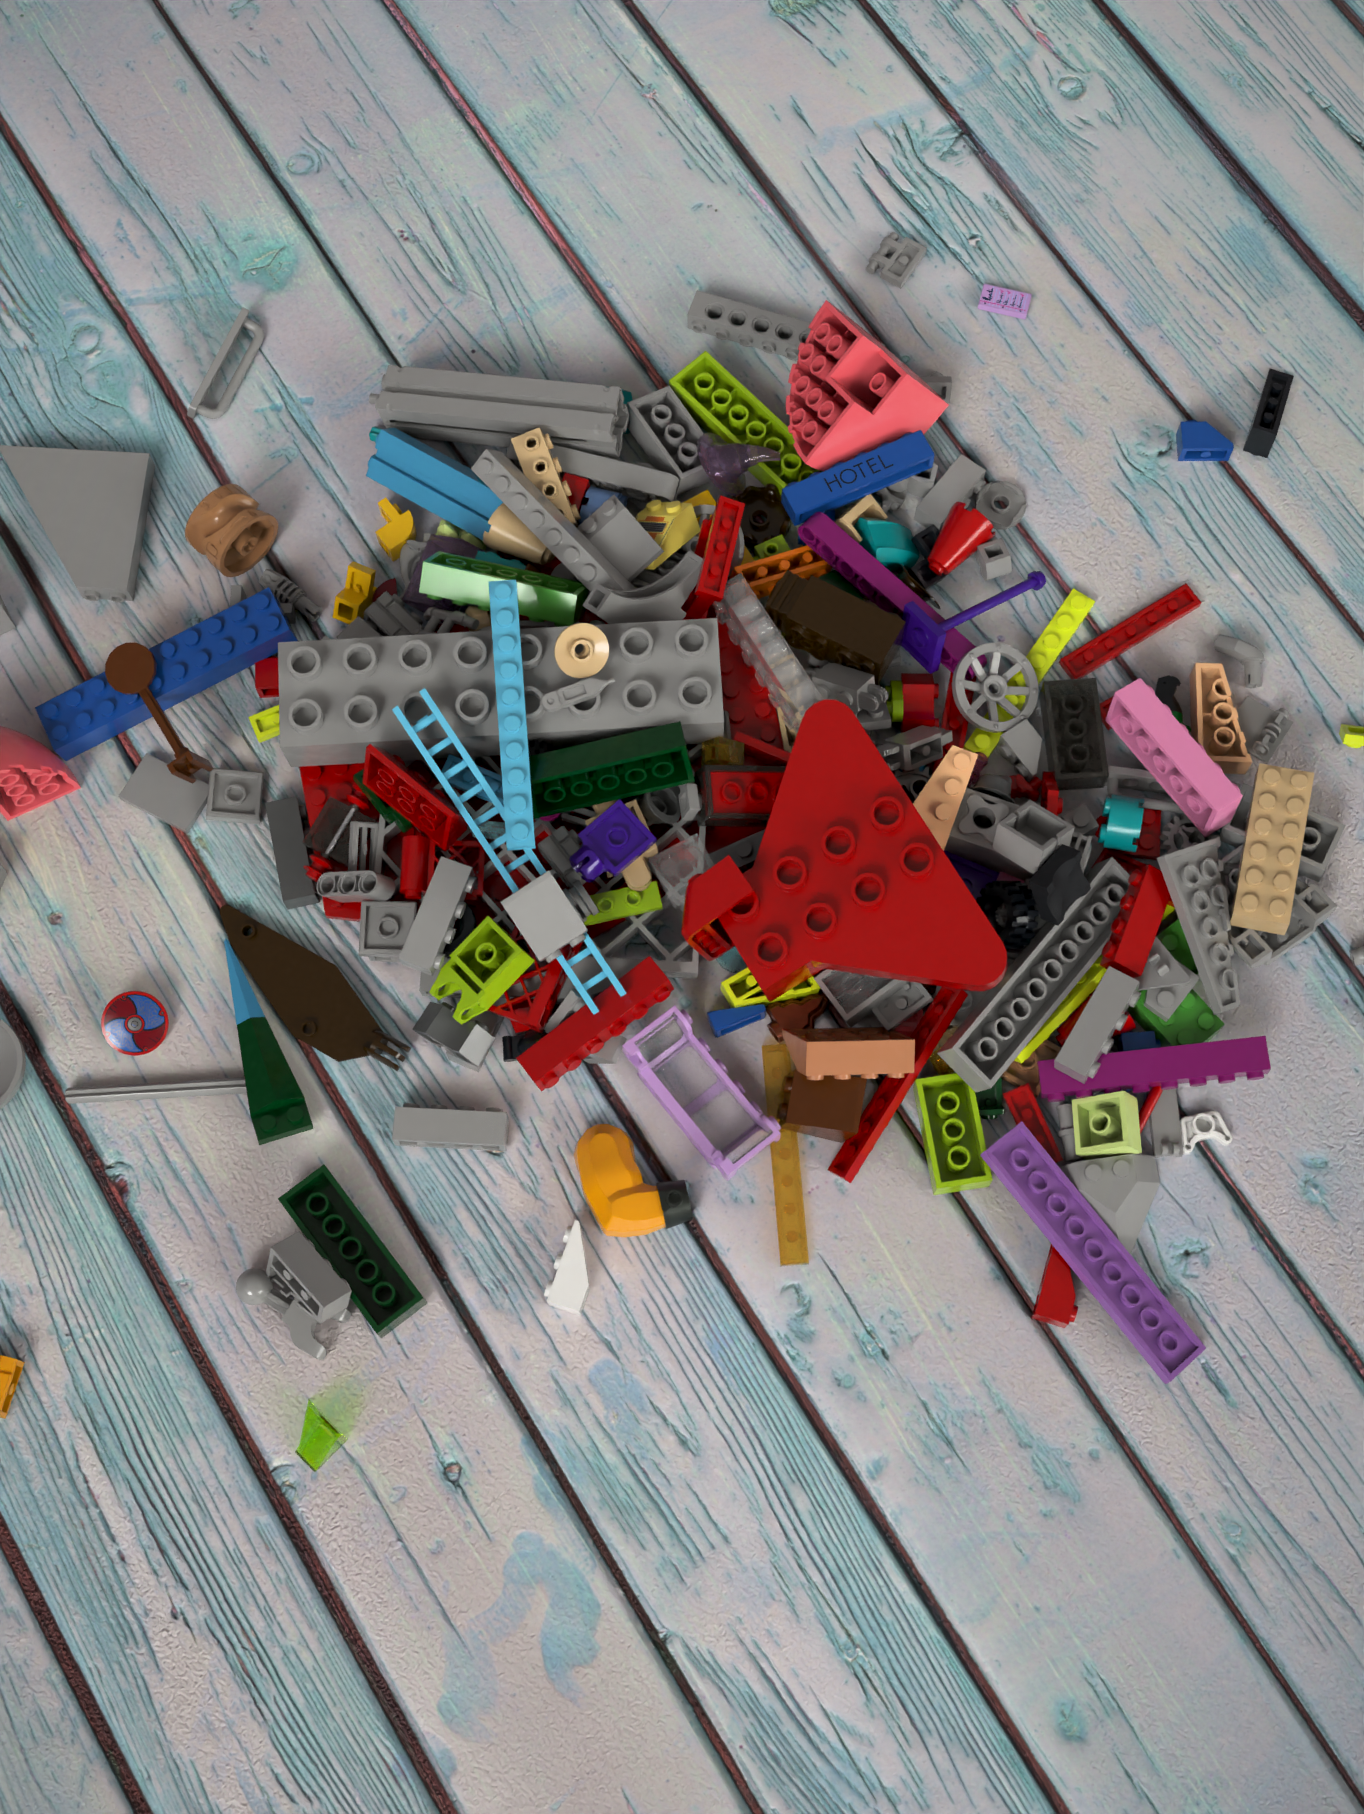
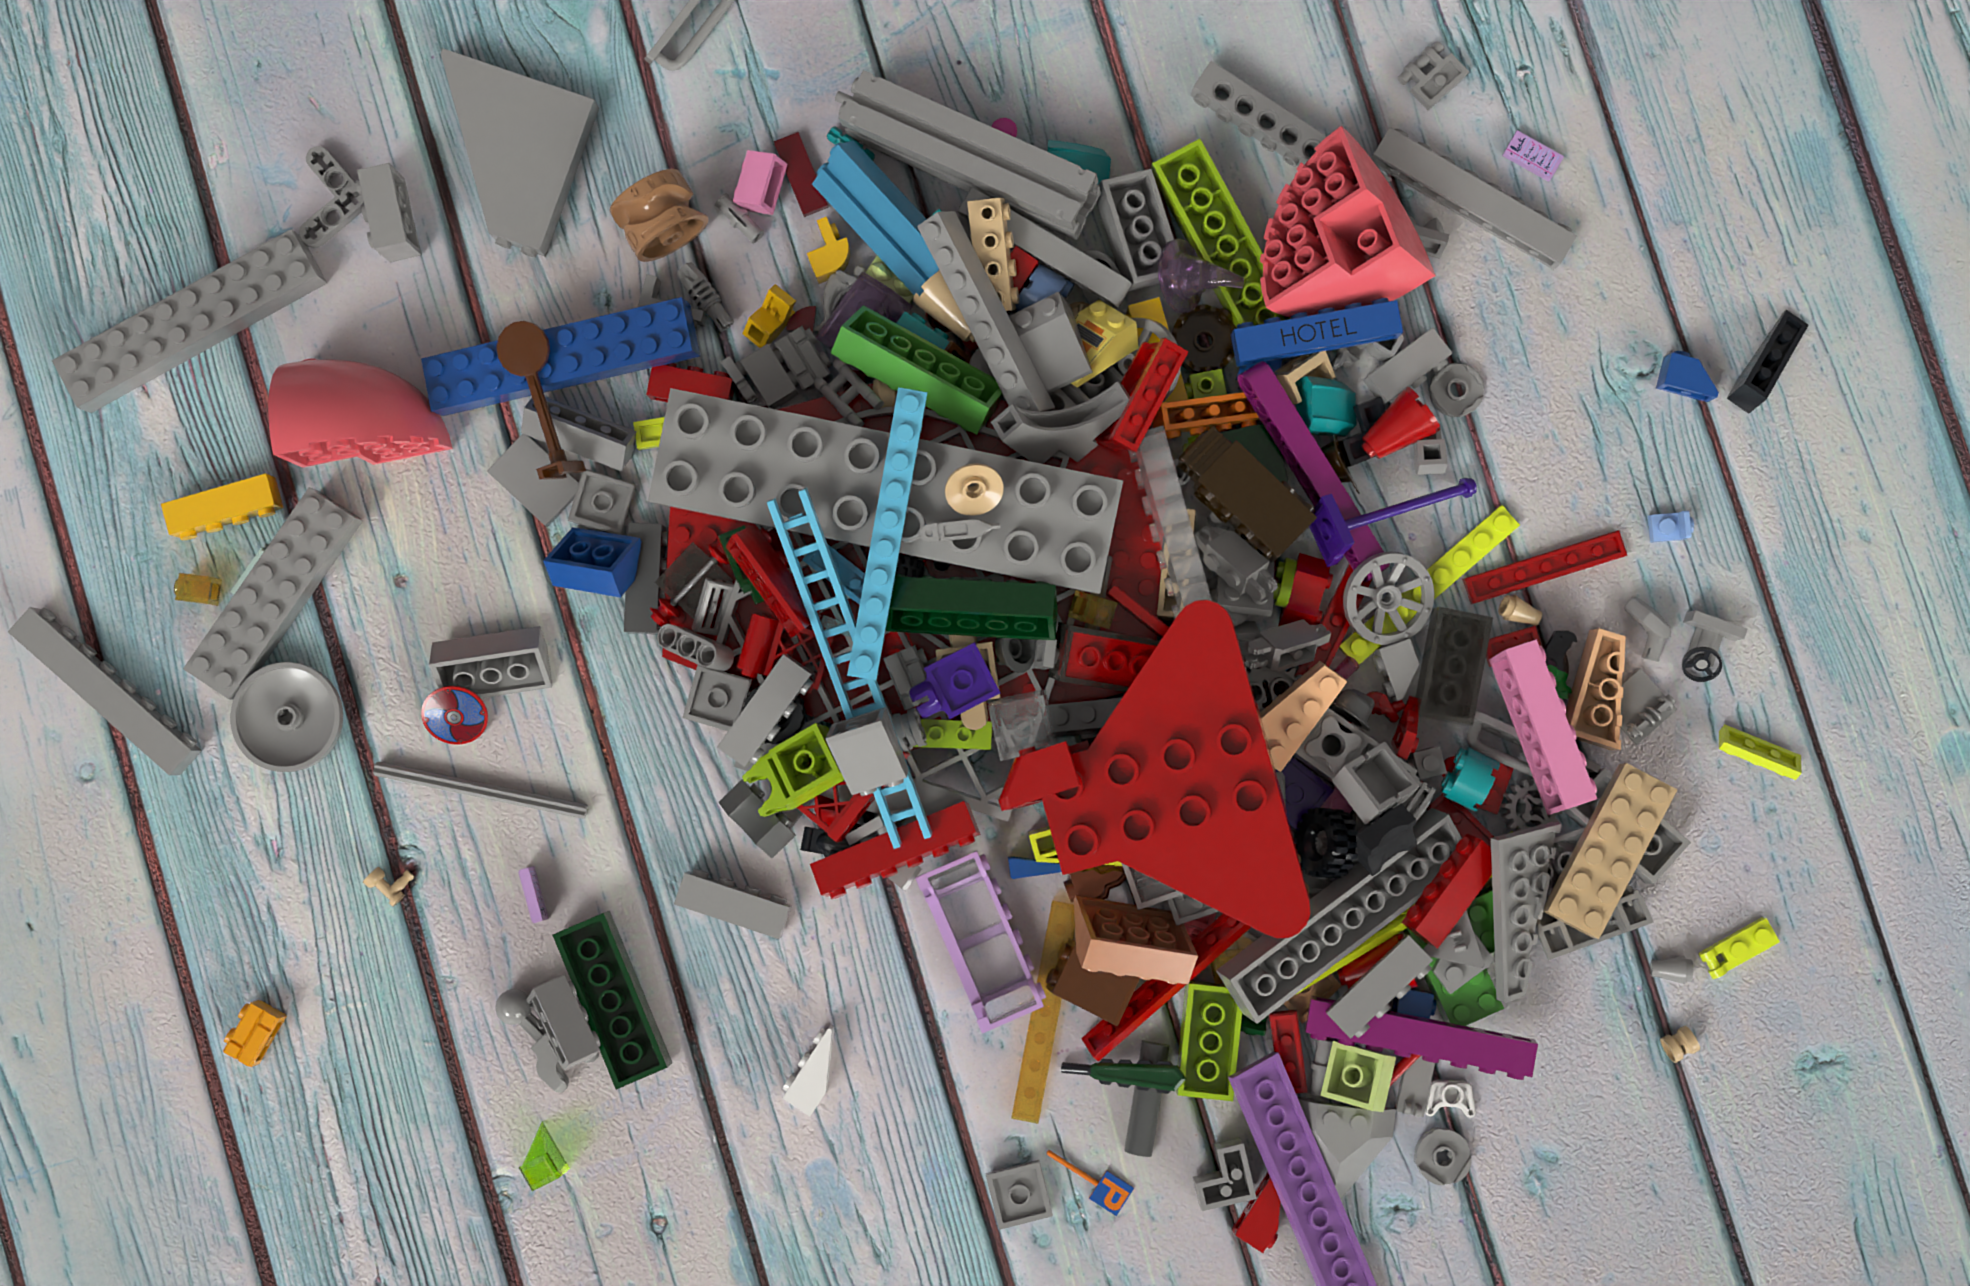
camera: 15 degrees right, 15 degrees up
dark brown wing [220,905,411,1071] -> none
dark green plate [224,938,313,1145] -> none
light orange piece [574,1124,693,1237] -> none
none -> tan piece [363,867,415,907]
none -> light grey slope [429,626,552,698]
none -> lavender tile [518,866,549,923]
none -> light grey brick [521,397,636,471]
none -> blue slope [543,527,641,598]
none -> light grey pin [715,193,764,244]
none -> bright pink piece [733,150,788,215]
none -> dark red tile [774,132,829,217]
none -> light grey plate [986,1160,1053,1230]
none -> piece [1047,1150,1134,1216]
none -> dark green sword [1061,1059,1187,1094]
none -> dark grey brick [1124,1040,1170,1157]
none -> light grey brick [1193,1137,1257,1211]
none -> light grey brick [1371,127,1577,270]
none -> light grey plate [1414,1127,1472,1185]
none -> tan cone [1498,595,1542,626]
none -> light blue bracket [1648,510,1694,543]
none -> light grey piece [1682,610,1748,682]

